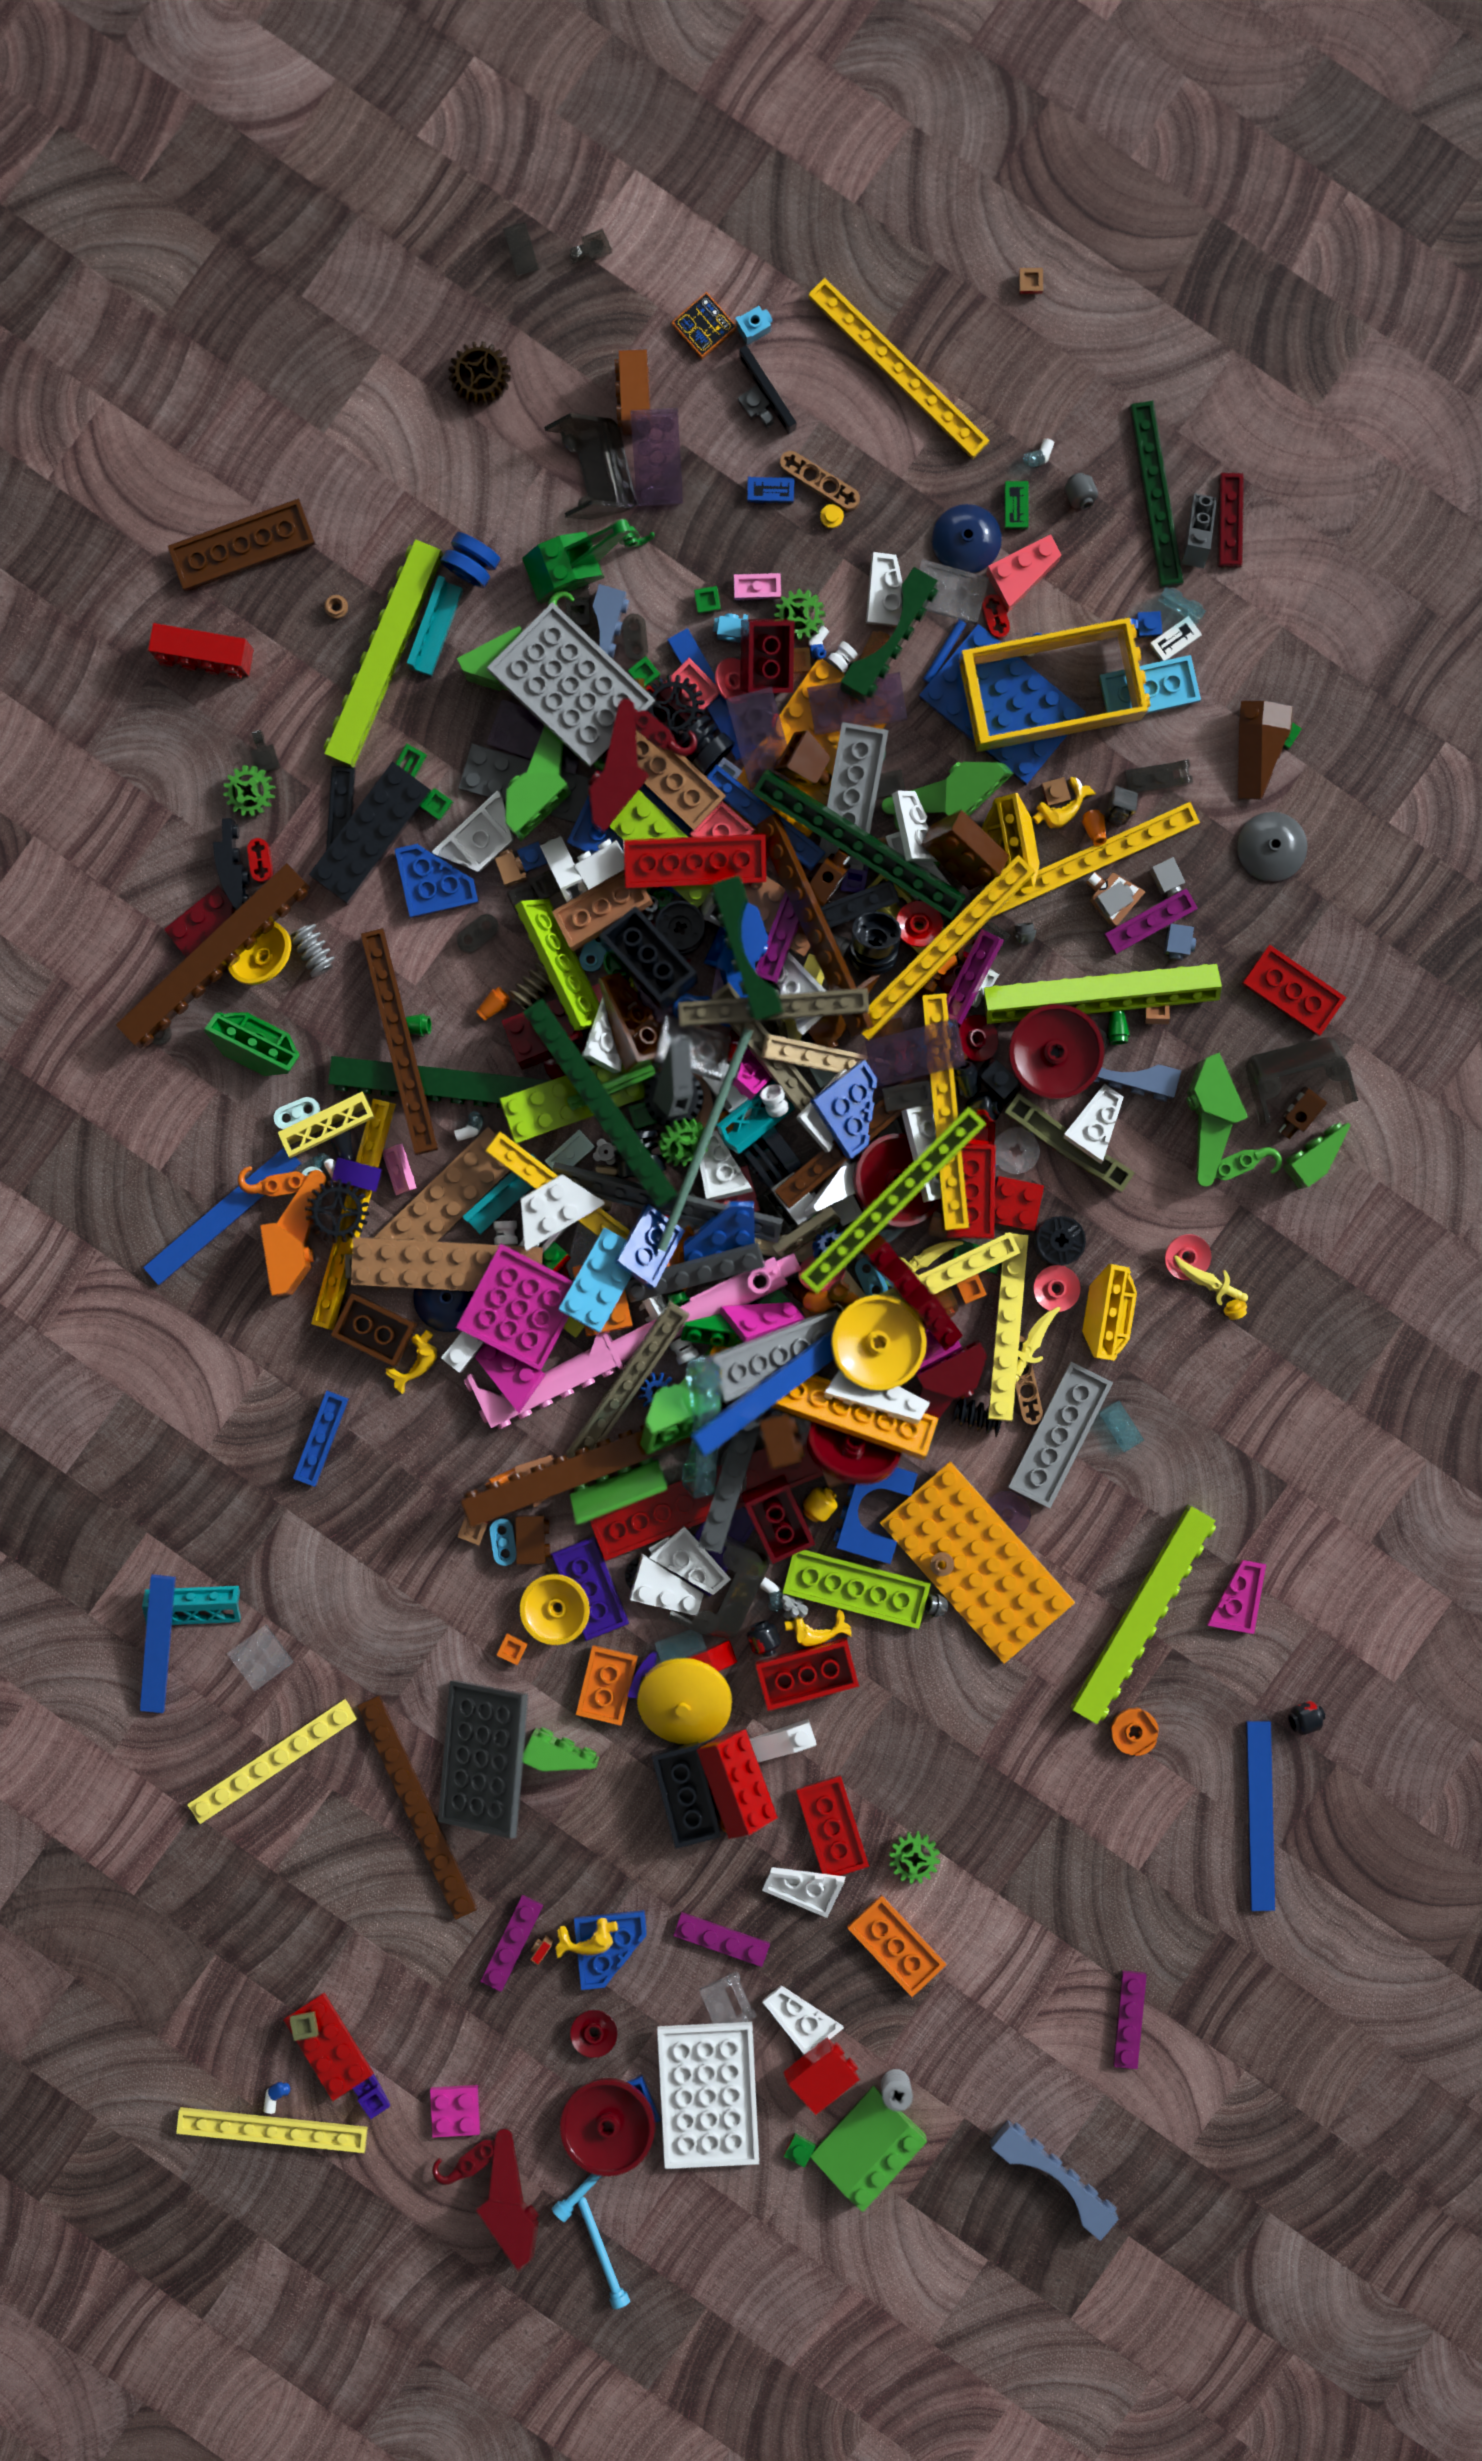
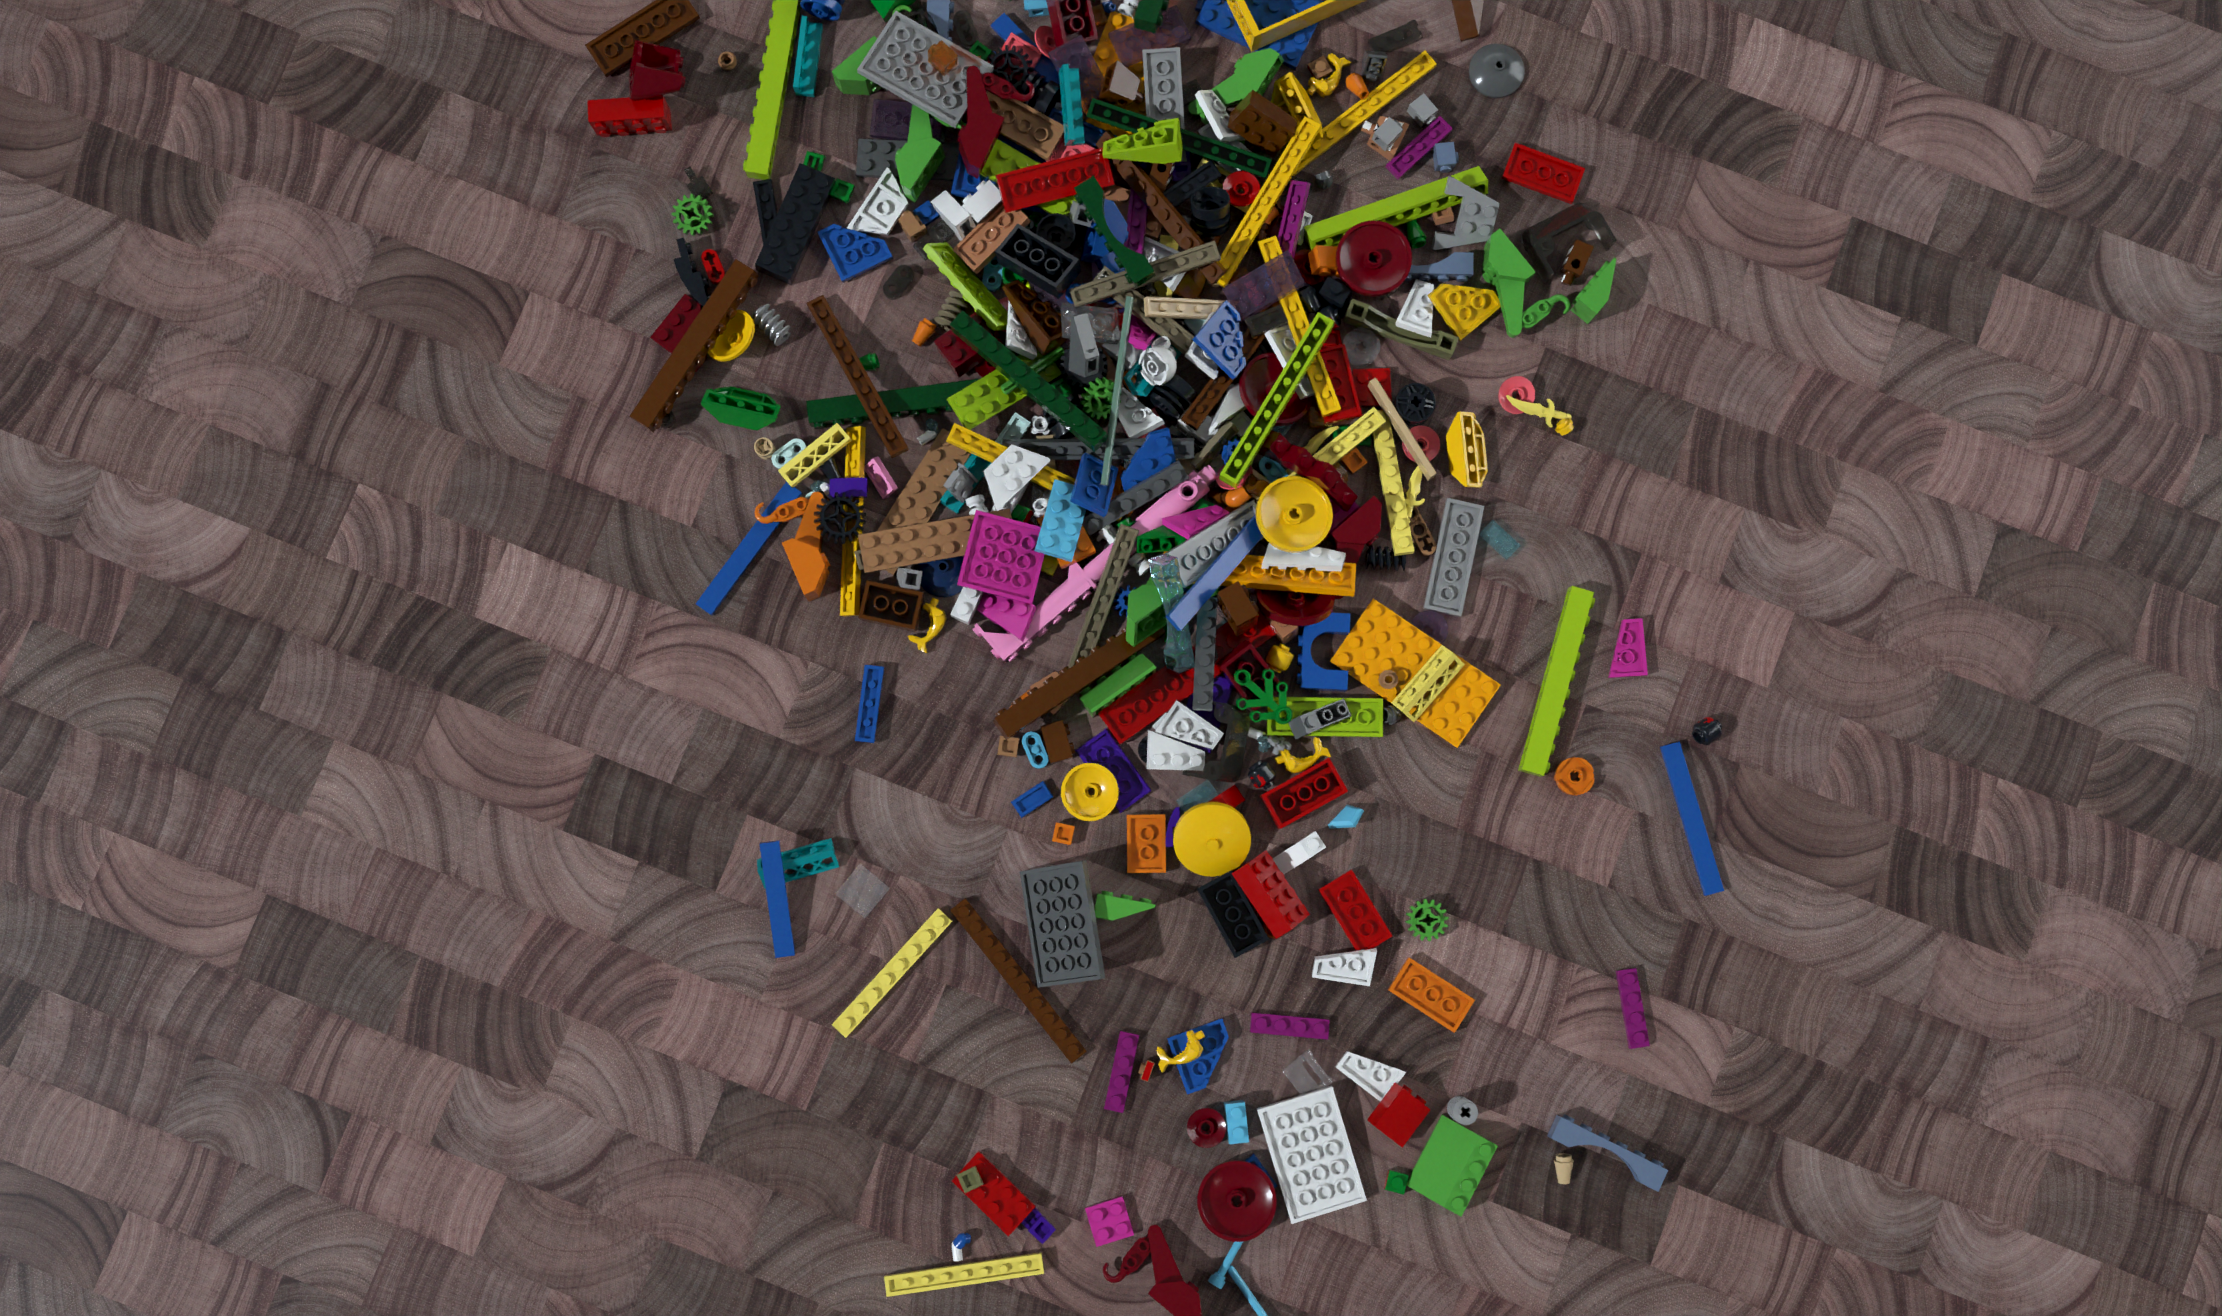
camera: 20 degrees left, 5 degrees down
none -> dark red windscreen [629,40,686,101]
none -> tan wheel [754,437,776,460]
none -> light grey brick [895,568,922,590]
none -> clear orange brick [928,40,958,76]
none -> light grey plate [943,463,978,503]
none -> blue tile [1011,781,1053,818]
none -> white plate [1033,498,1049,518]
none -> teal fence [1059,64,1085,146]
none -> lime wedge [1102,118,1183,164]
none -> white cylinder [1139,346,1177,386]
none -> medium azure brick [1224,1100,1249,1144]
none -> green plant [1234,668,1293,724]
none -> dark grey slope [1289,698,1351,740]
none -> orange brick [1308,245,1340,278]
none -> medium azure piece [1328,805,1364,829]
none -> tan tile [1368,378,1437,481]
none -> light yellow fence [1391,645,1465,722]
none -> yellow plate [1427,284,1501,341]
none -> light grey wing [1431,176,1500,250]
none -> tan cone [1554,1153,1574,1184]

